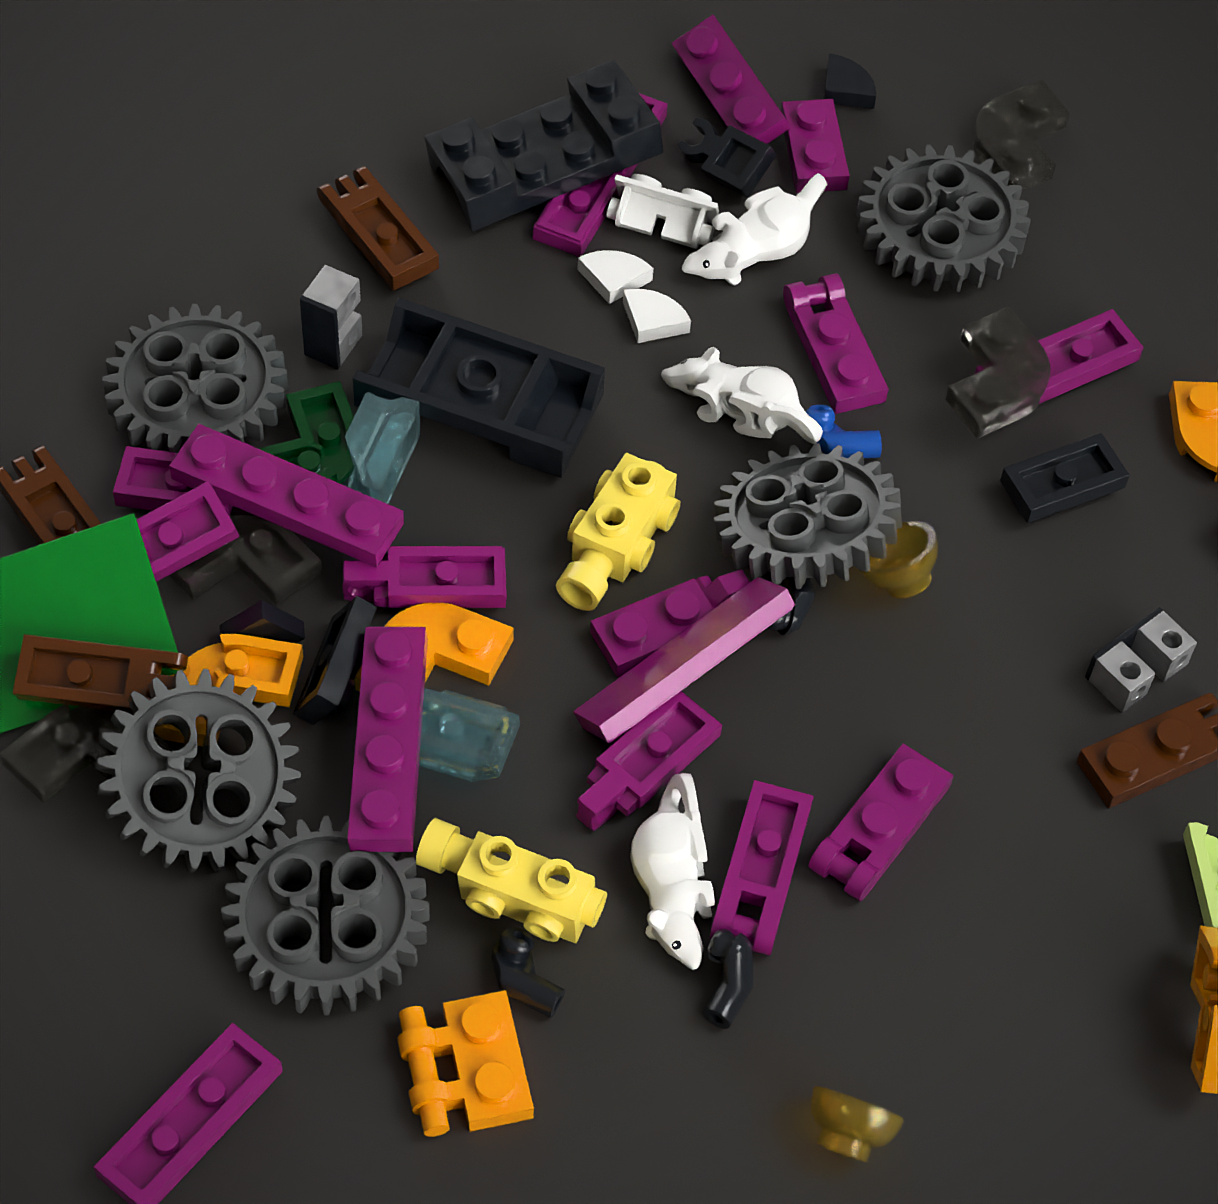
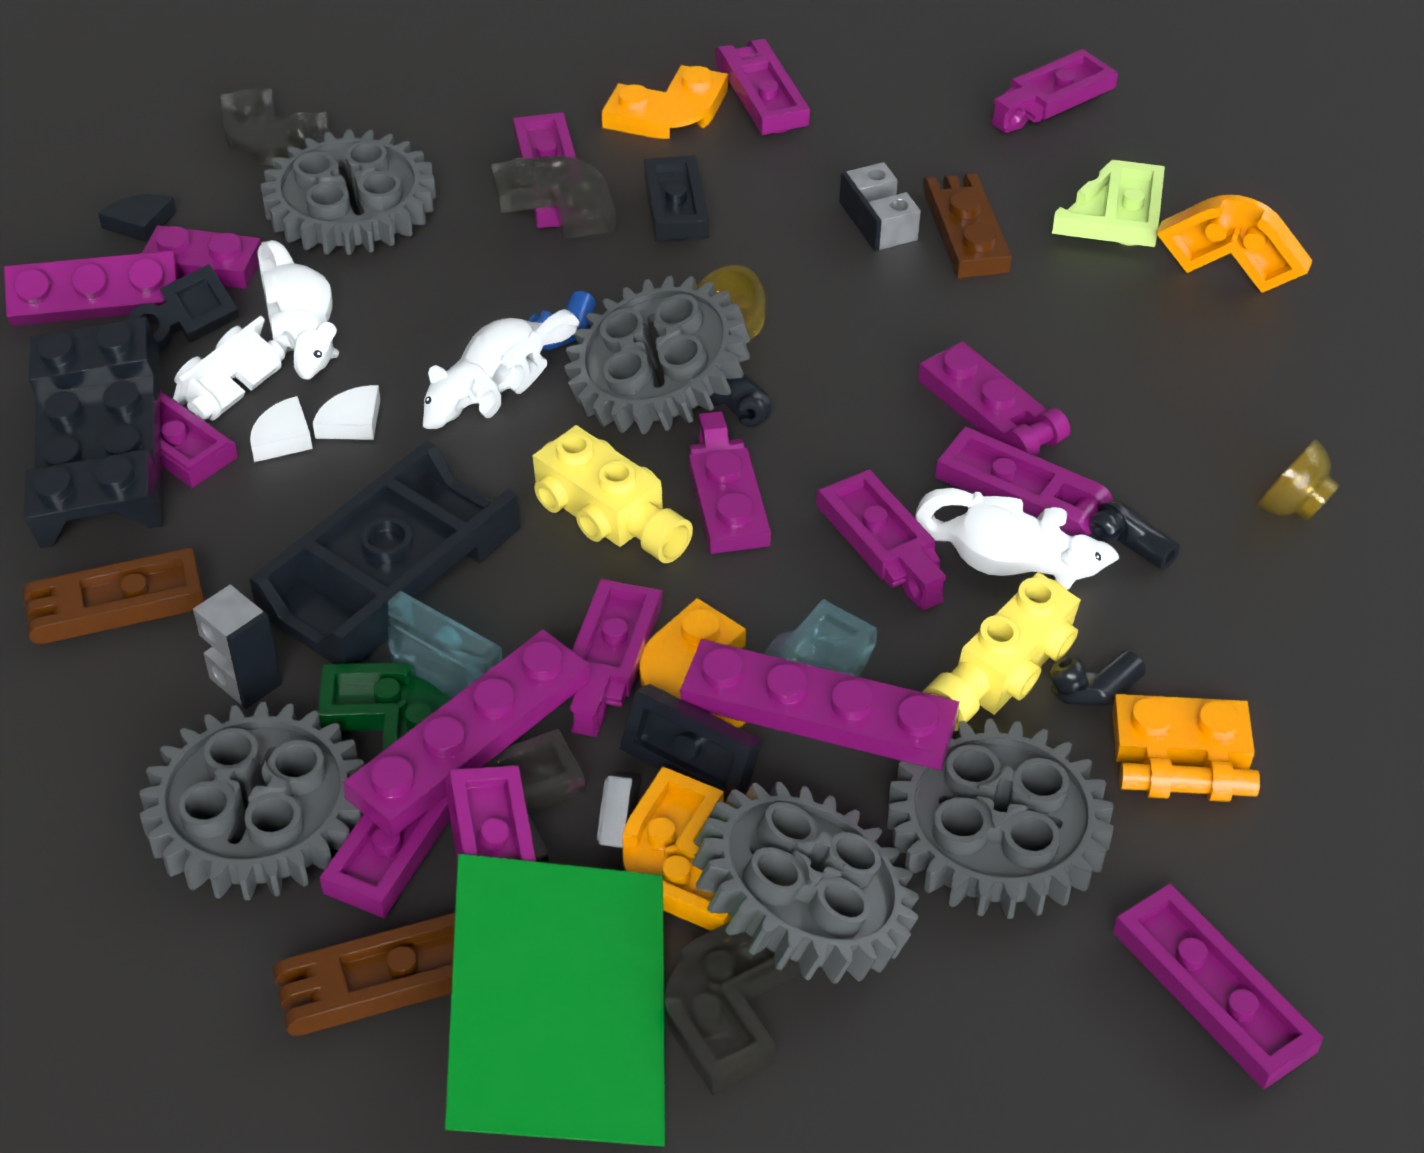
camera: 70 degrees left, 10 degrees down
reddish brown hinge [13,634,189,713] -> none
magenta tile [573,577,795,743] -> none
magenta plate [783,273,889,414] -> none

